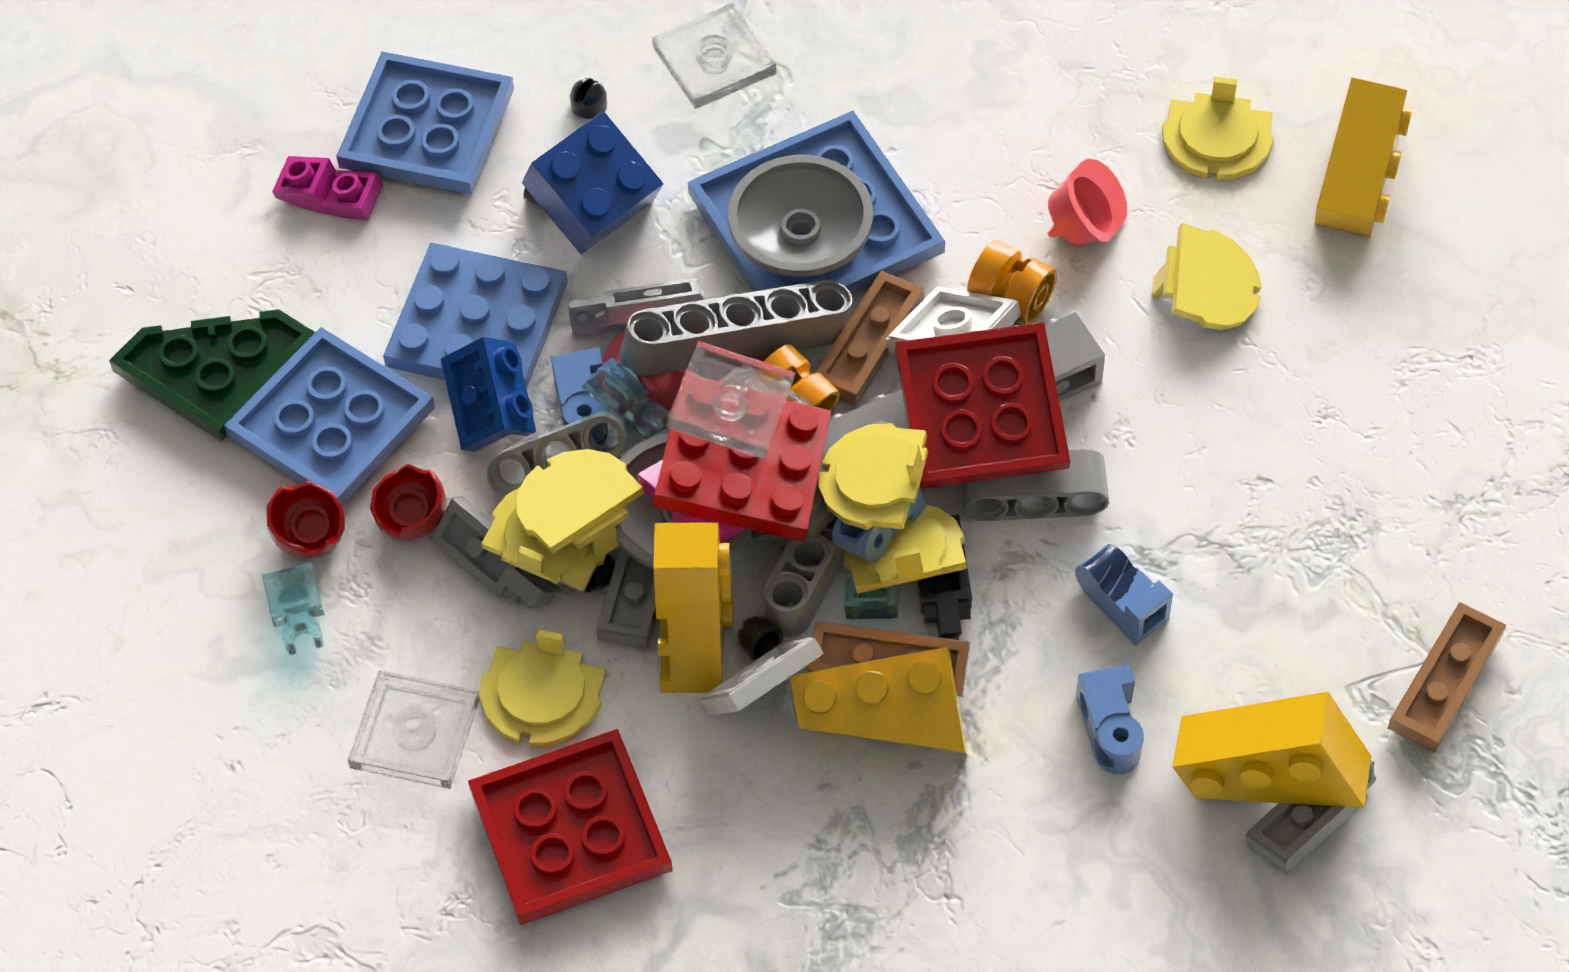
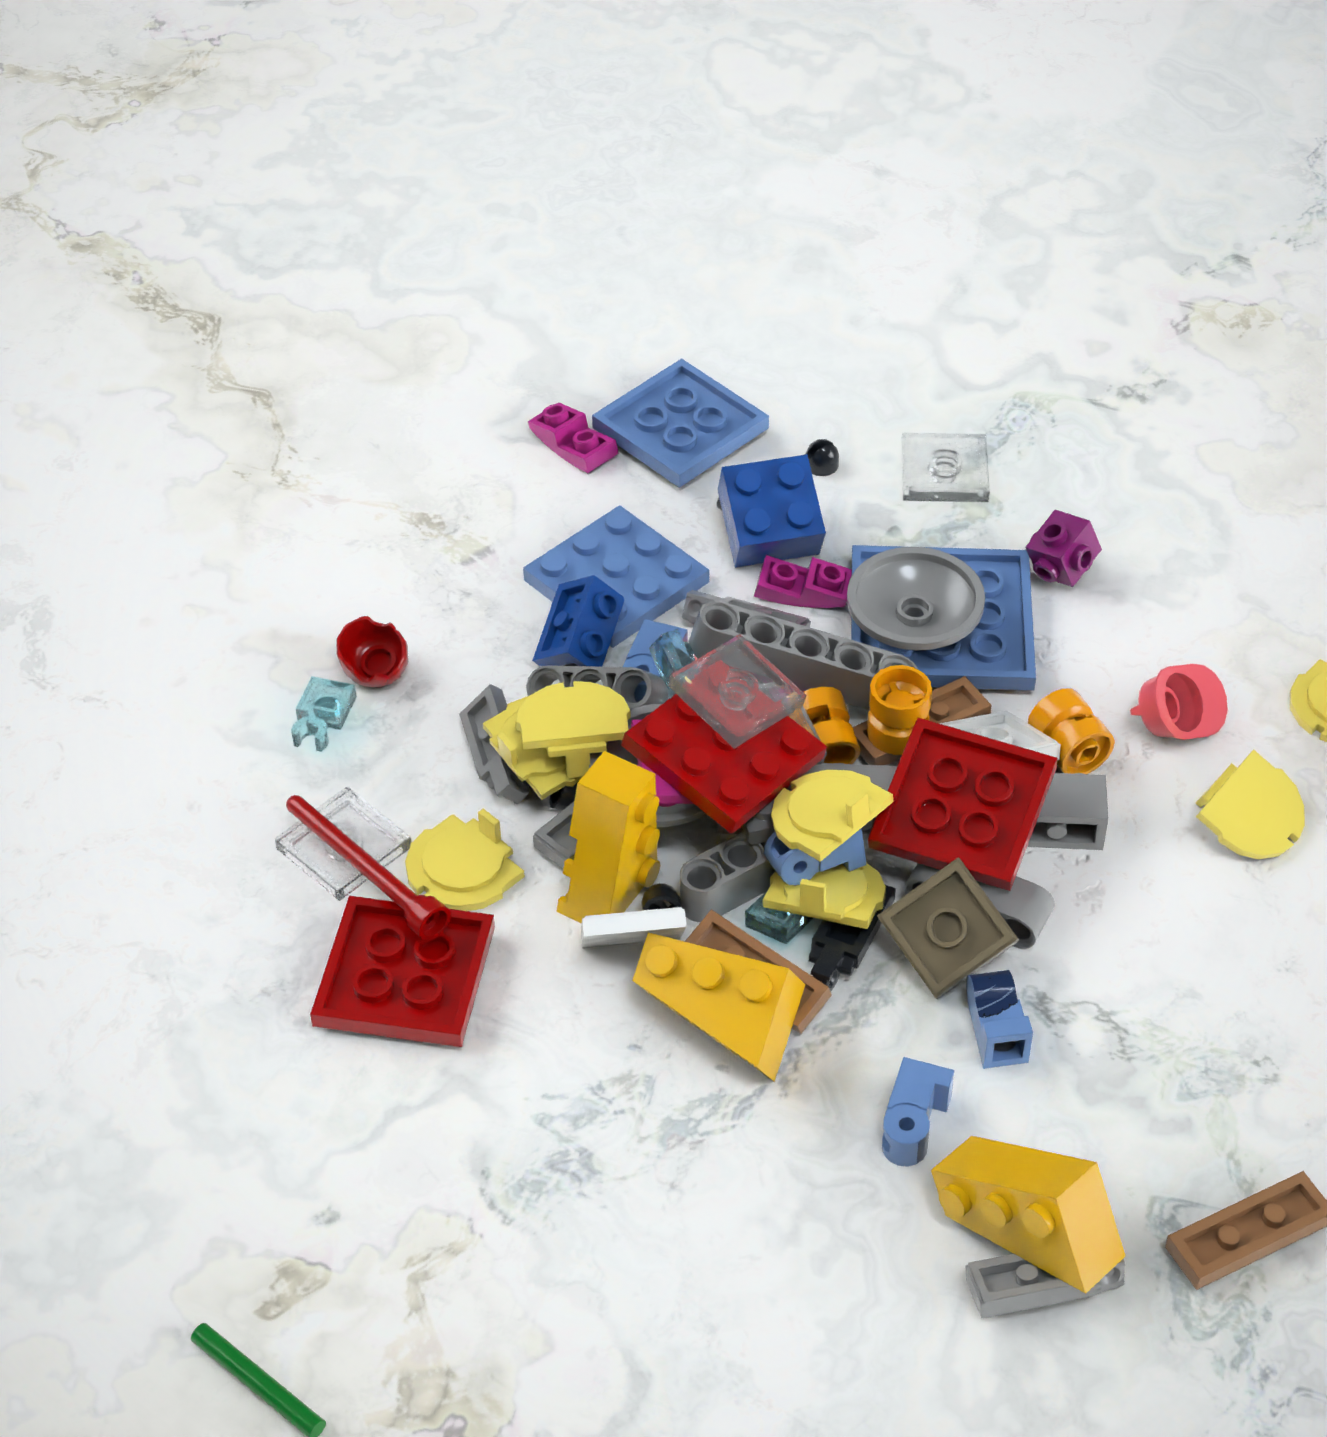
camera: 30 degrees right, 10 degrees down
dark green plate [109,309,315,442] -> none
medium blue plate [224,327,435,506] -> none
red hair [370,464,447,541] -> none
none -> red piece [286,795,451,941]
none -> dark pink slope [753,555,852,608]
none -> light orange wheel [867,665,932,755]
none -> dark tan plate [877,857,1019,999]
none -> magenta brick [1025,509,1102,587]

